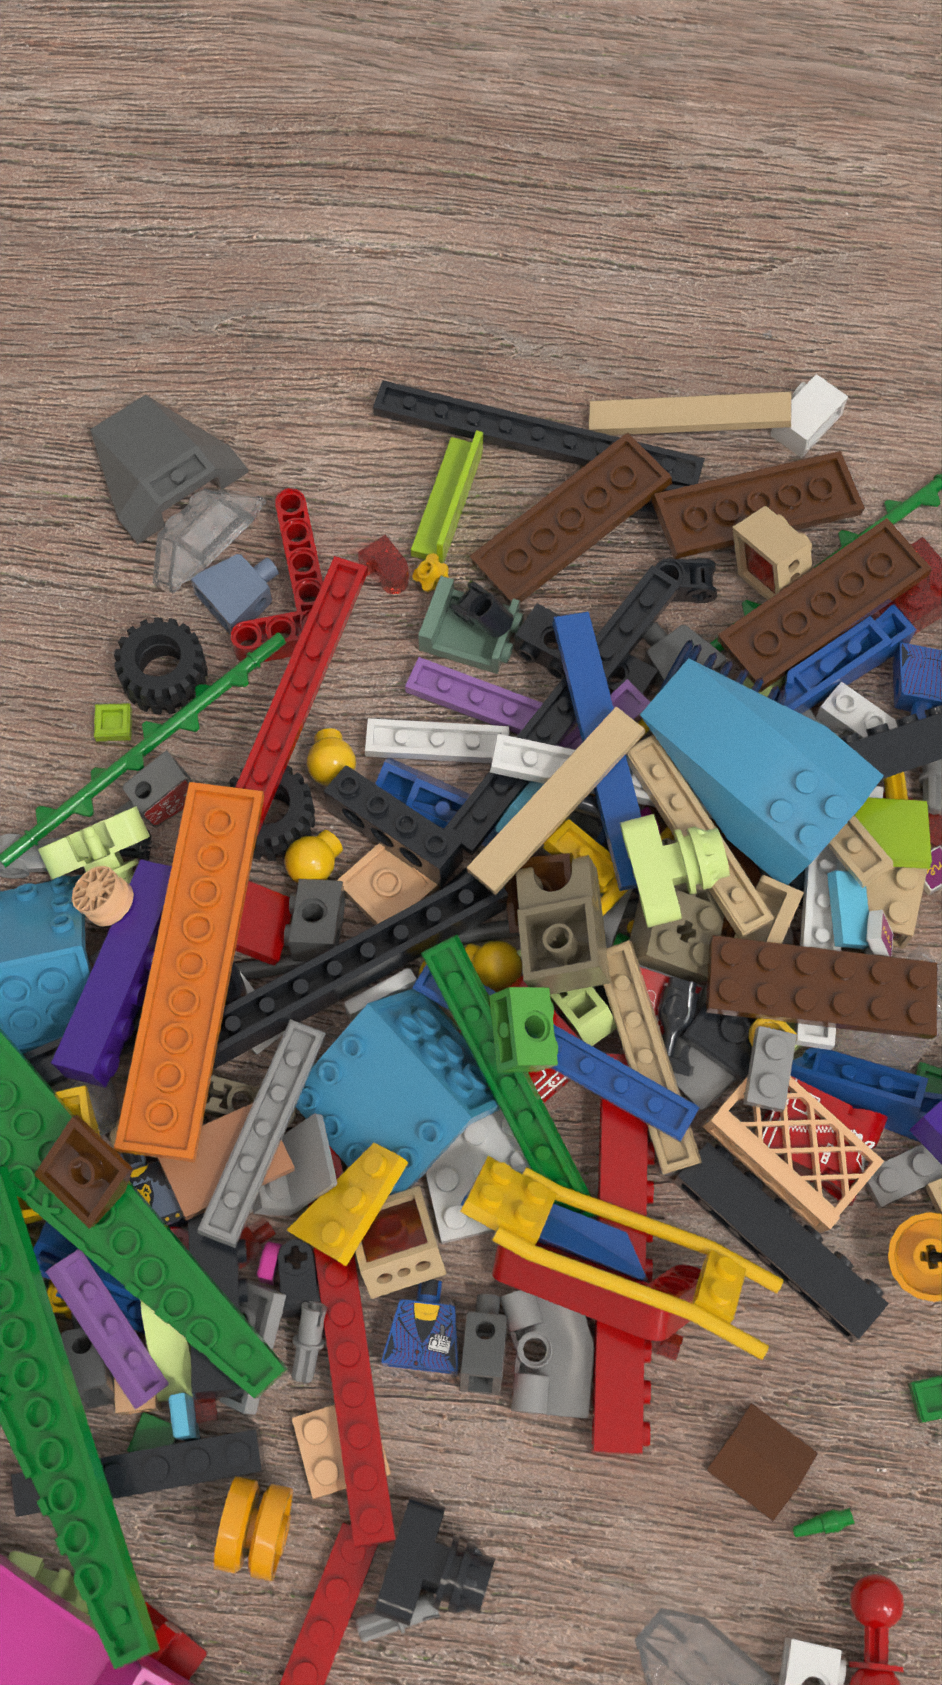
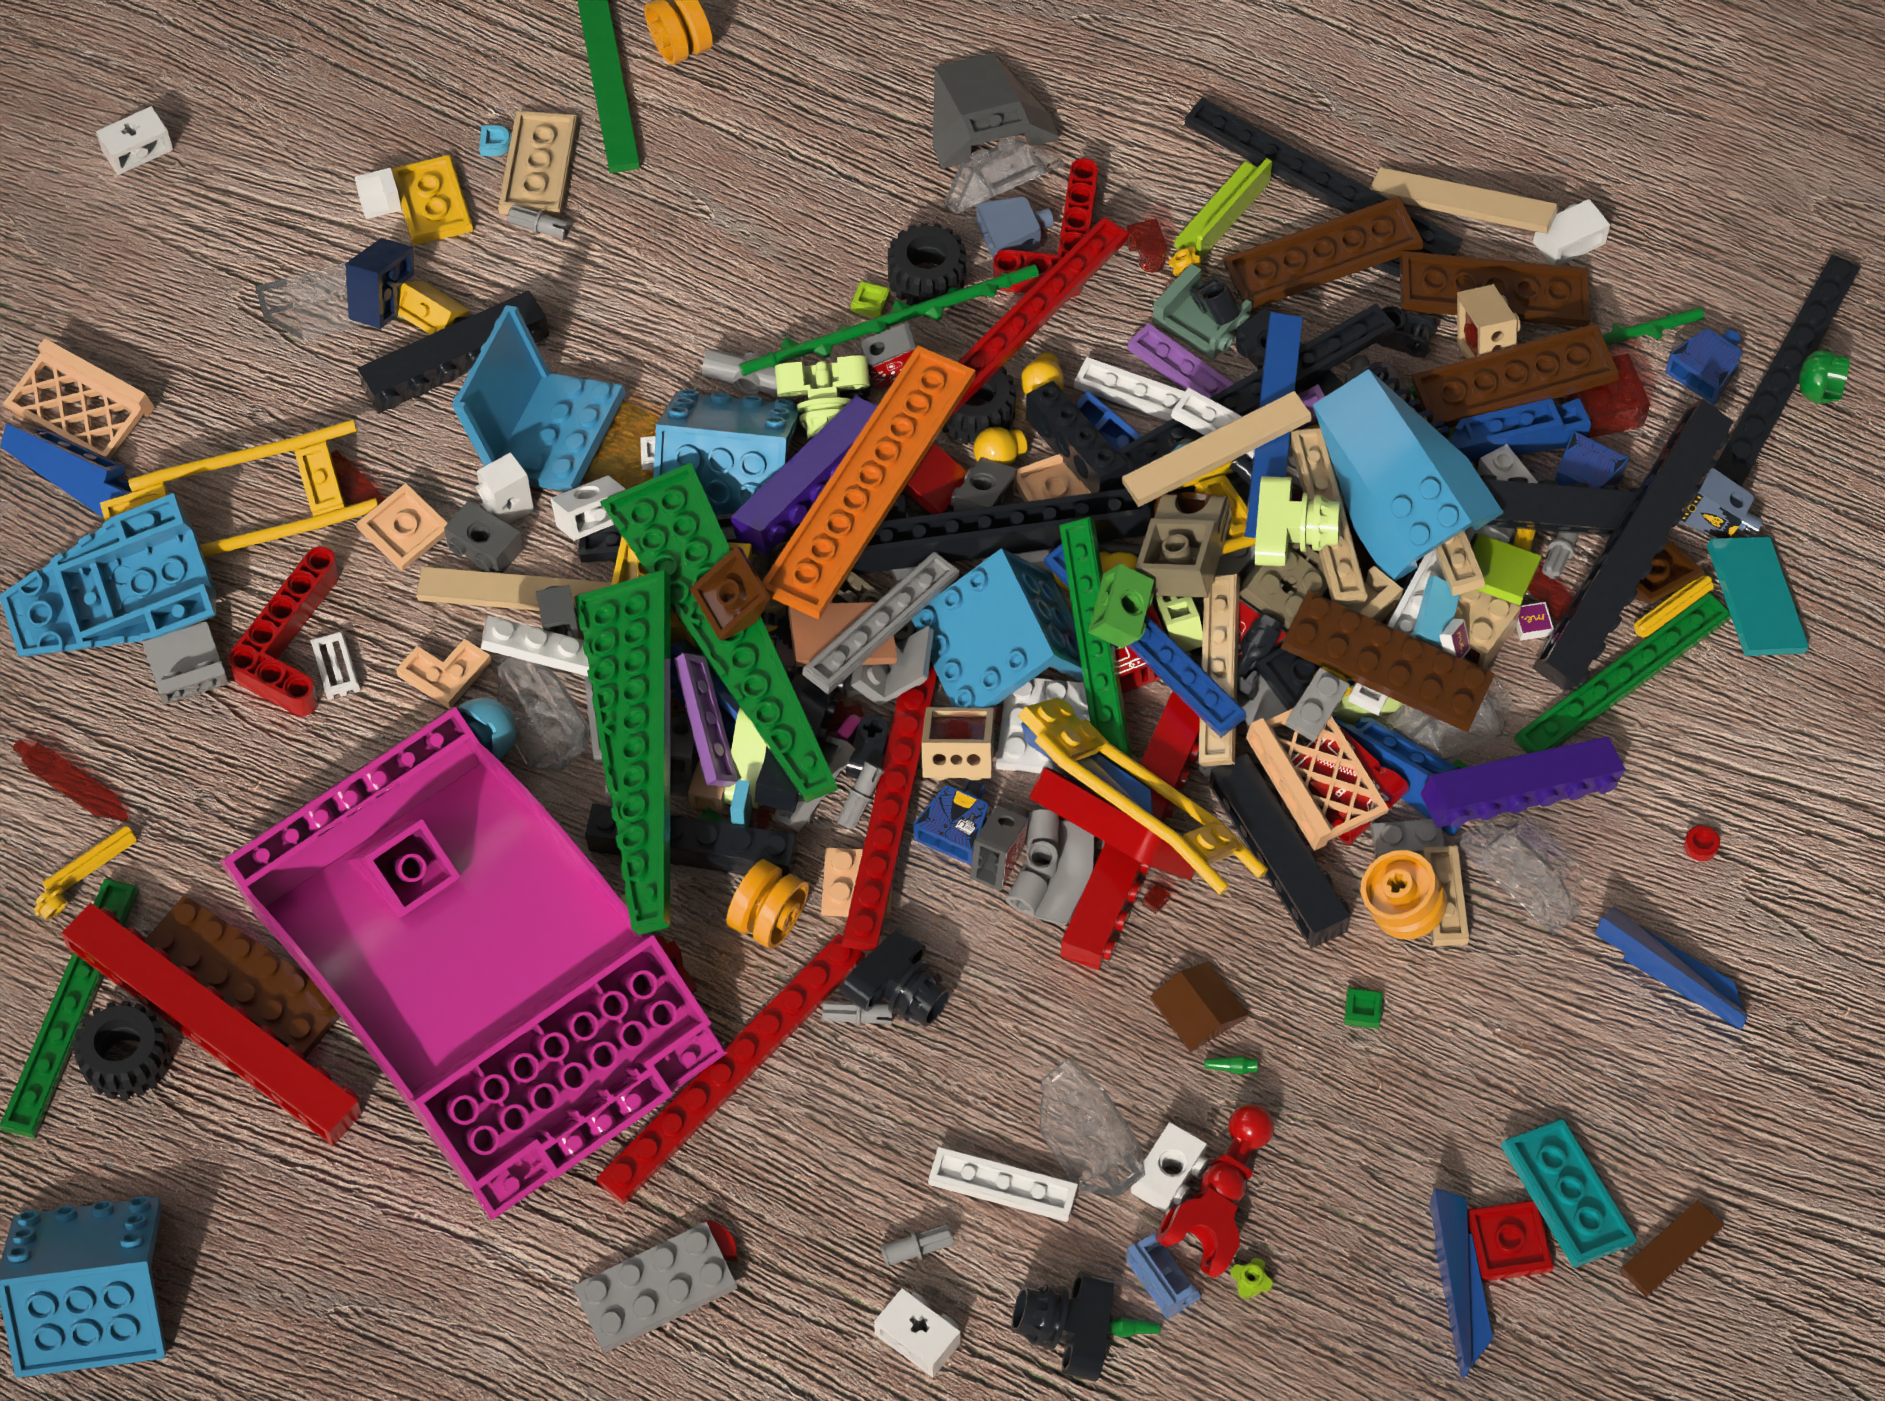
camera: 20 degrees right, 10 degrees down
light nougat wheel [72,866,134,927] -> none
yellow wing [287,1143,409,1266] -> none

